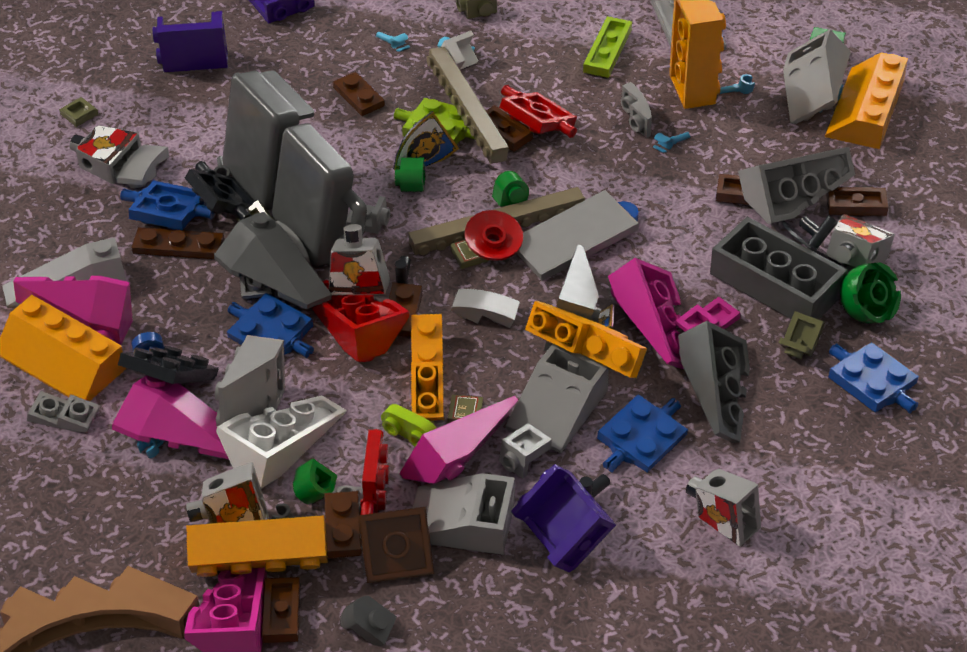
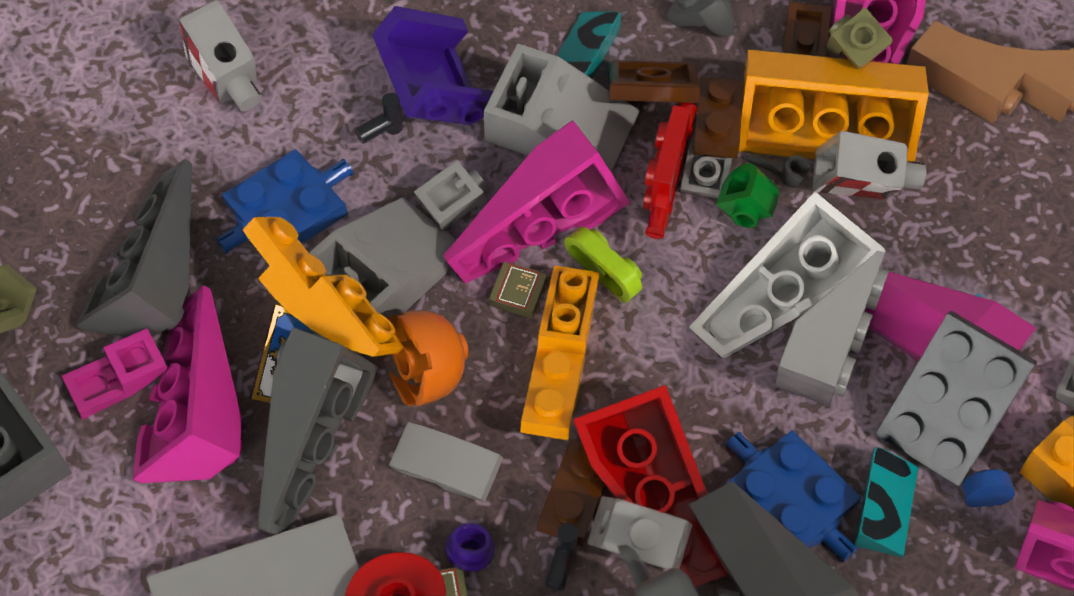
camera: 170 degrees left, 15 degrees up
none -> orange cylinder [387,310,469,407]
none -> dark purple plate [445,523,495,571]
none -> teal slope [557,11,621,79]
none -> olive bracket [825,7,893,69]
none -> teal slope [854,447,918,557]

